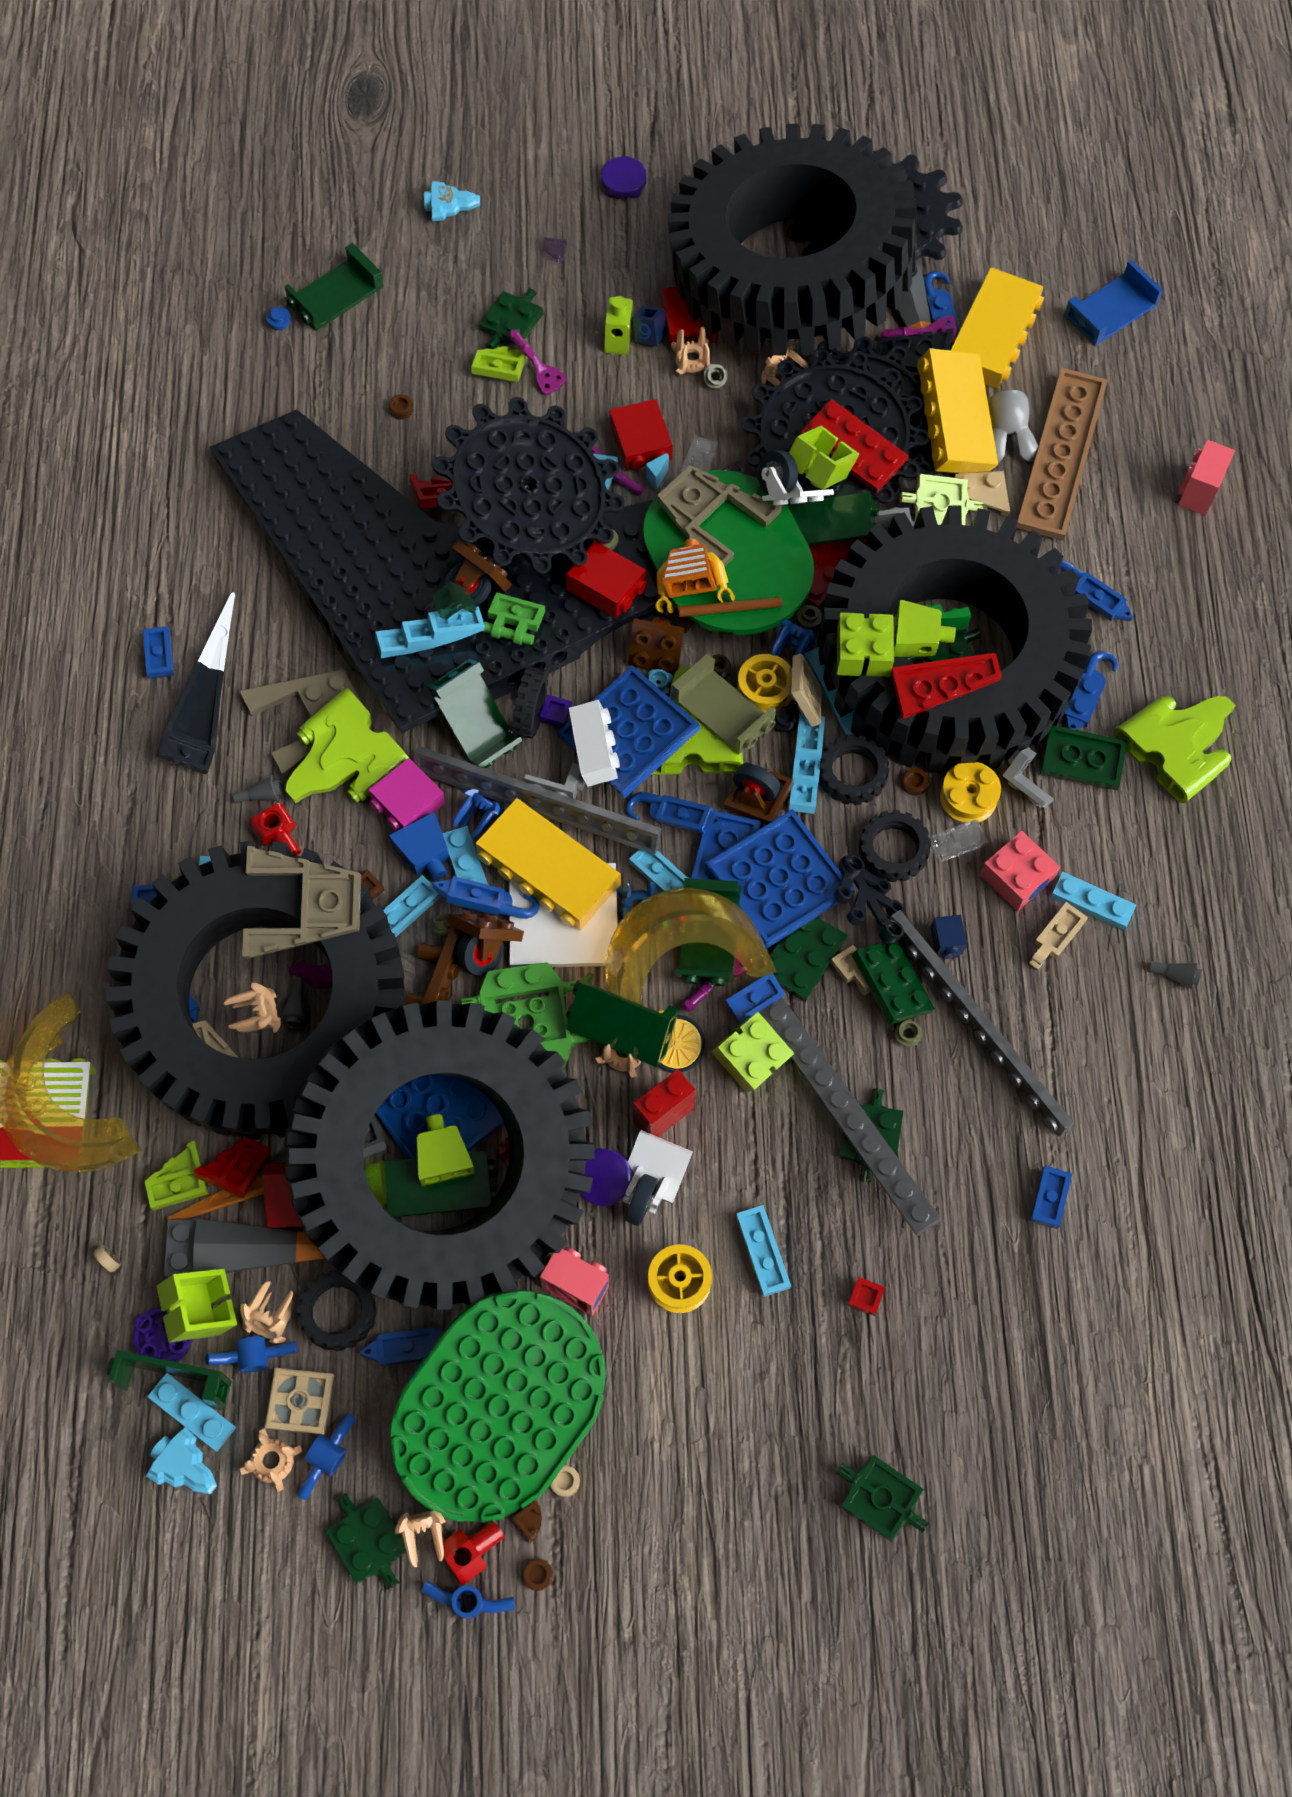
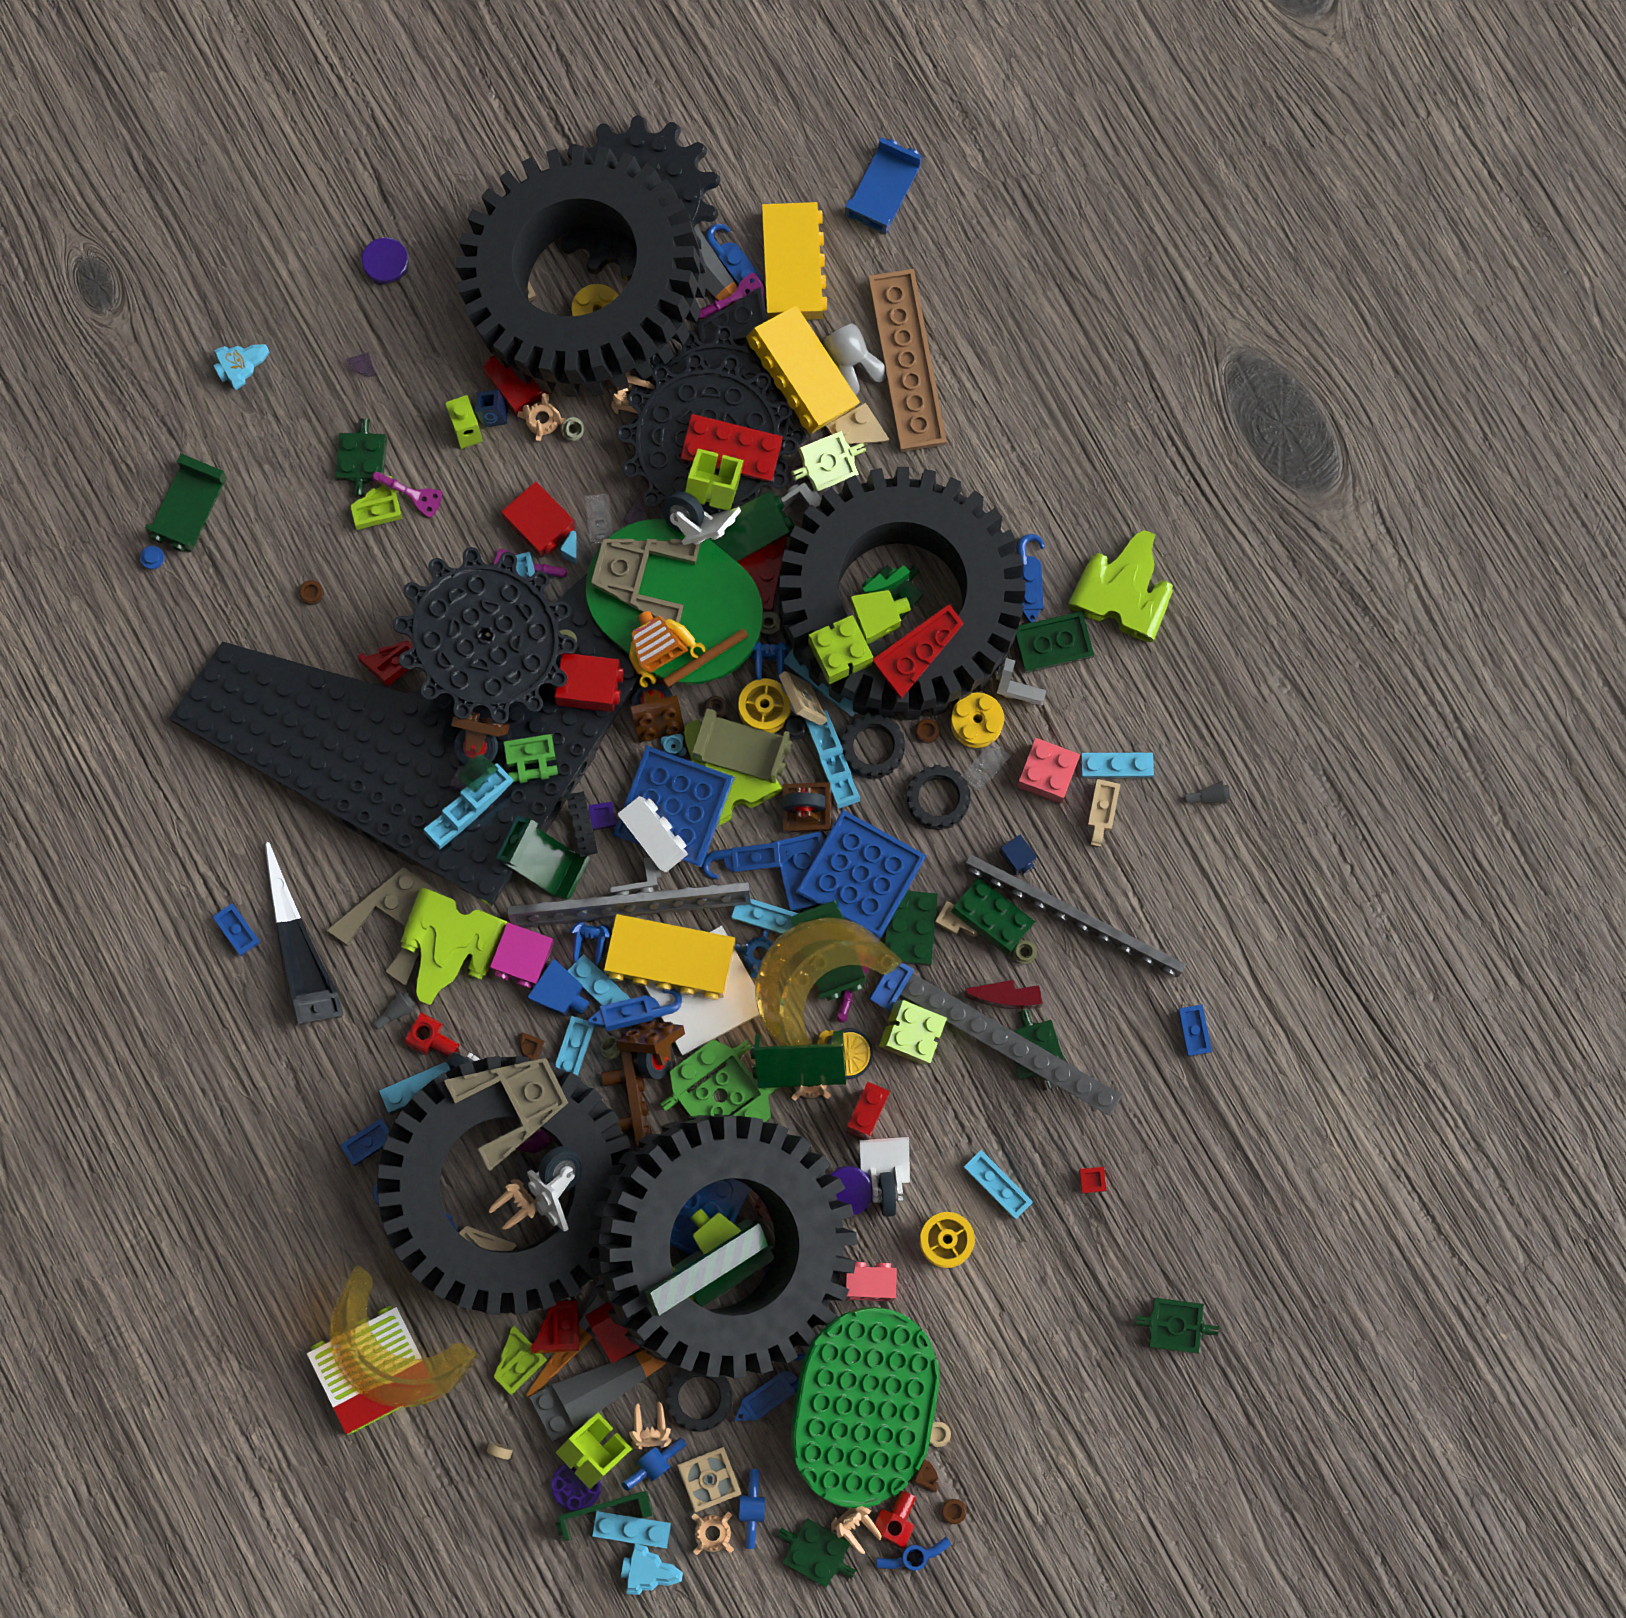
camera: 30 degrees left, 10 degrees up
black plant [834,854,904,944] -> none
blue plate [1060,560,1133,621] -> none
coral brick [1178,439,1235,516] -> none
none -> plate [527,1146,584,1232]
none -> tile [645,1223,768,1316]
none -> dark red slope [965,980,1043,1009]

